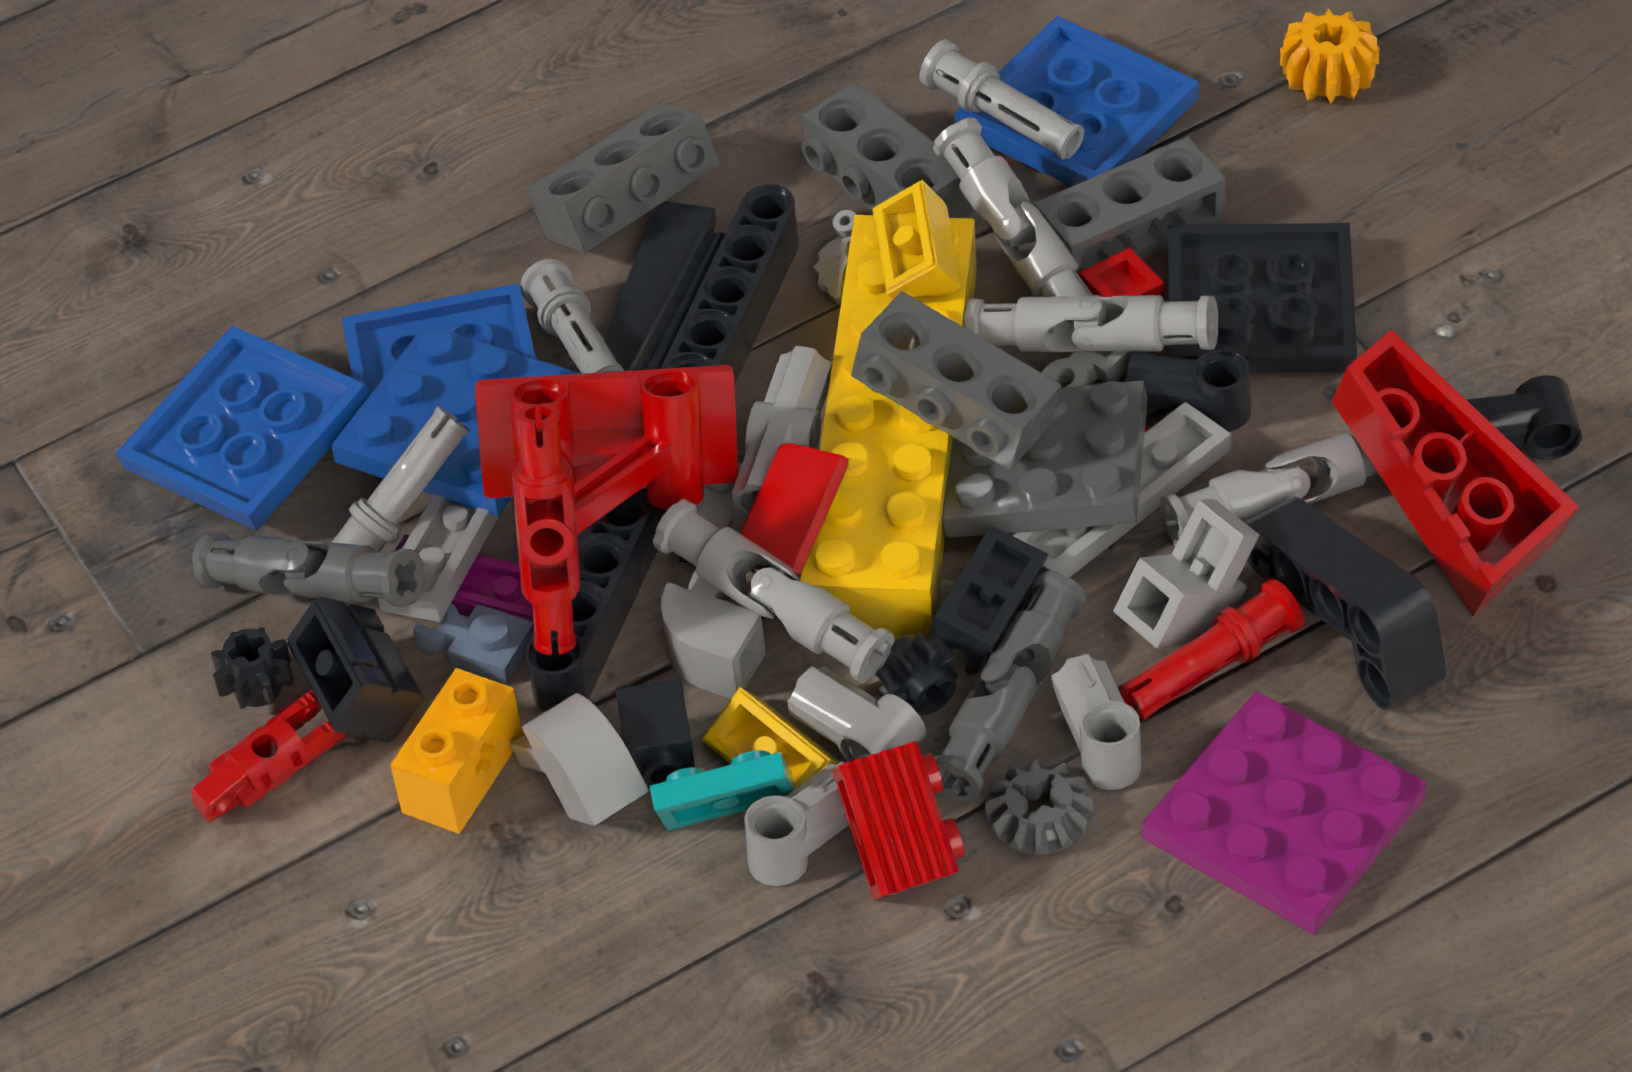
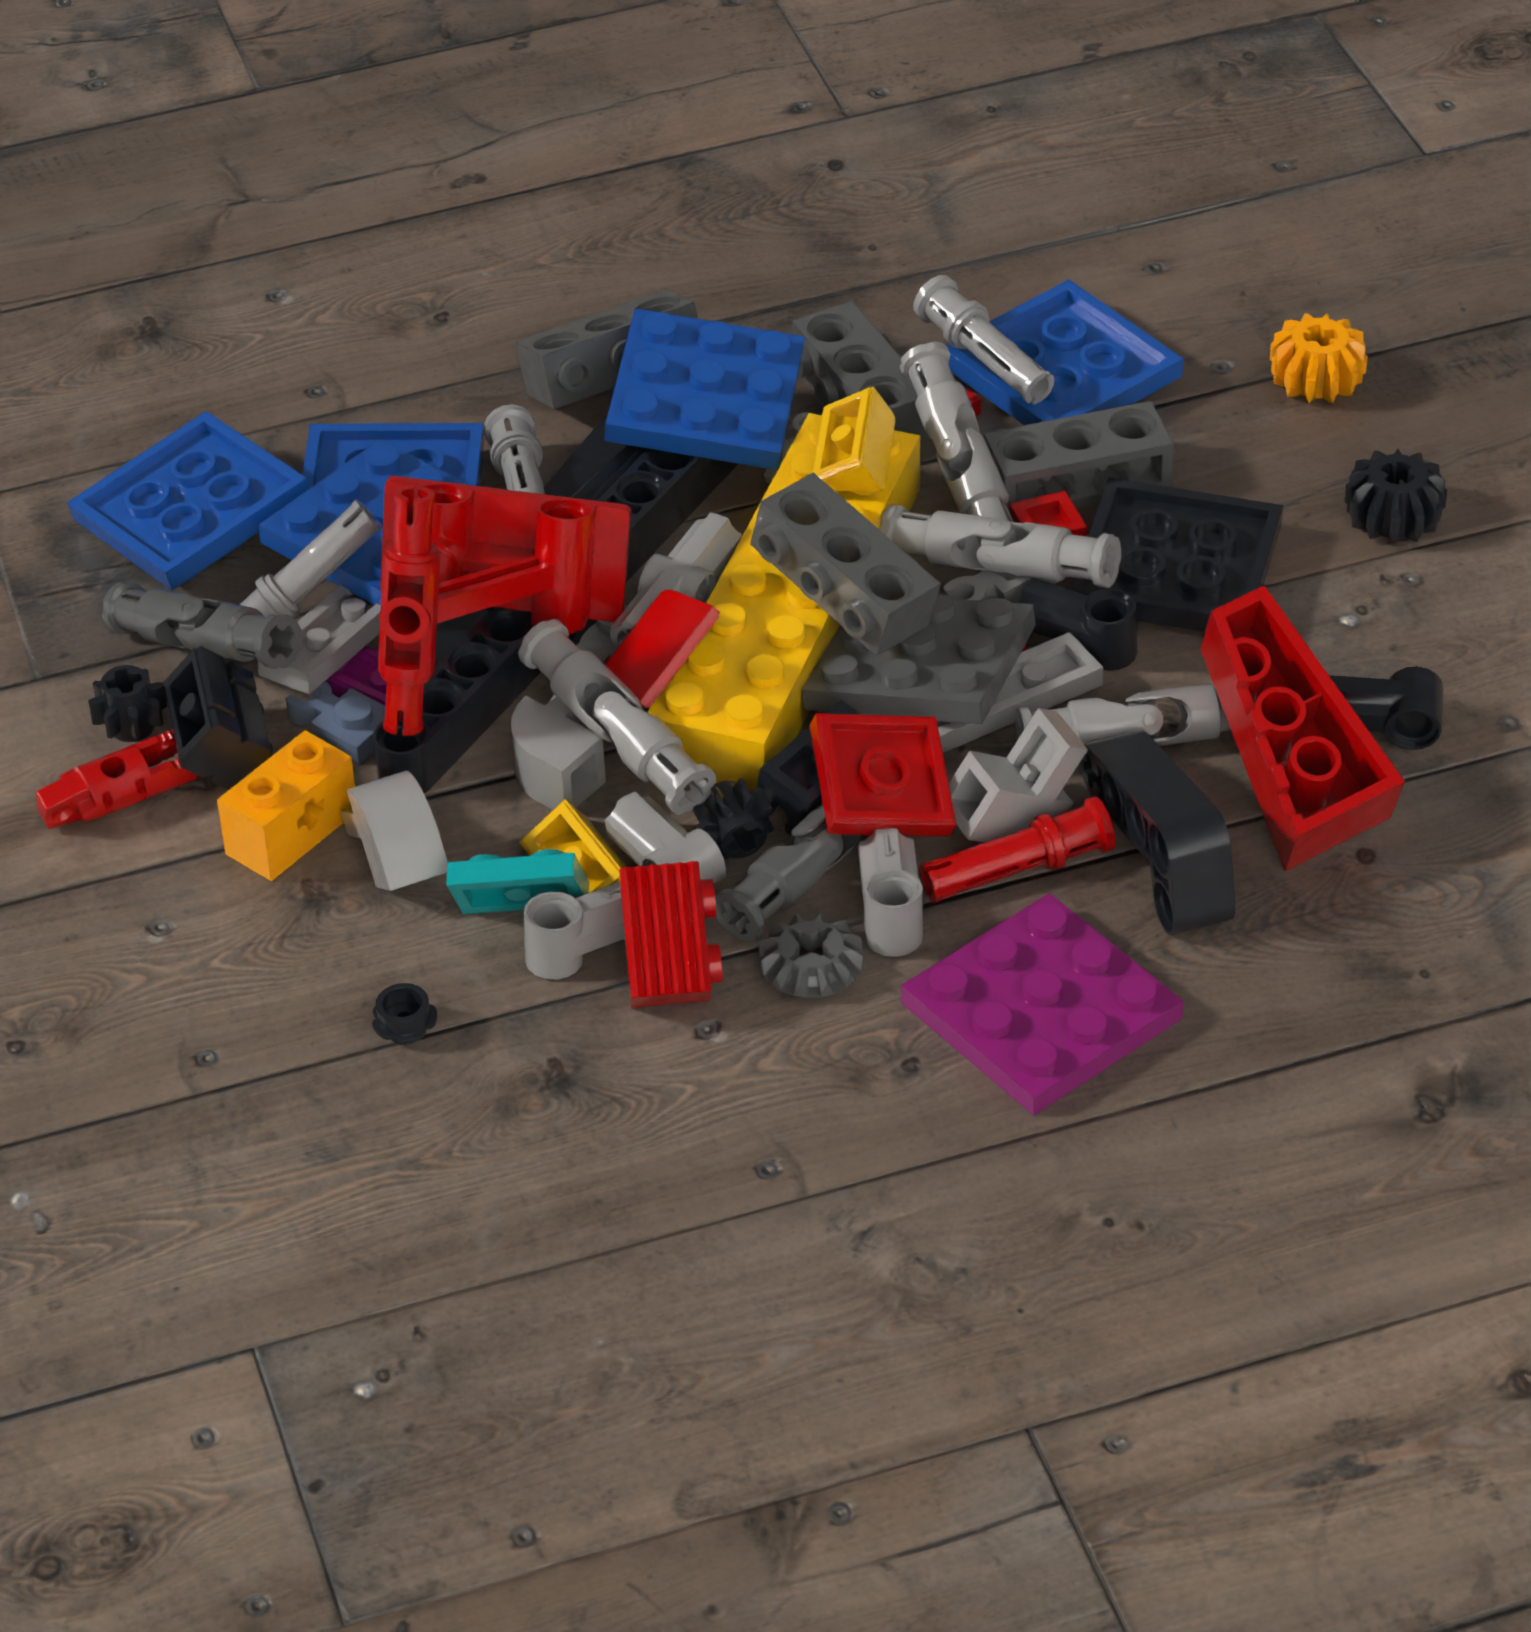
camera: 10 degrees right, 5 degrees down
black brick [616,678,695,789] -> none
none -> black plate [372,983,437,1044]
none -> blue plate [604,308,805,470]
none -> red tile [810,713,956,837]
none -> black gear [1344,448,1447,545]

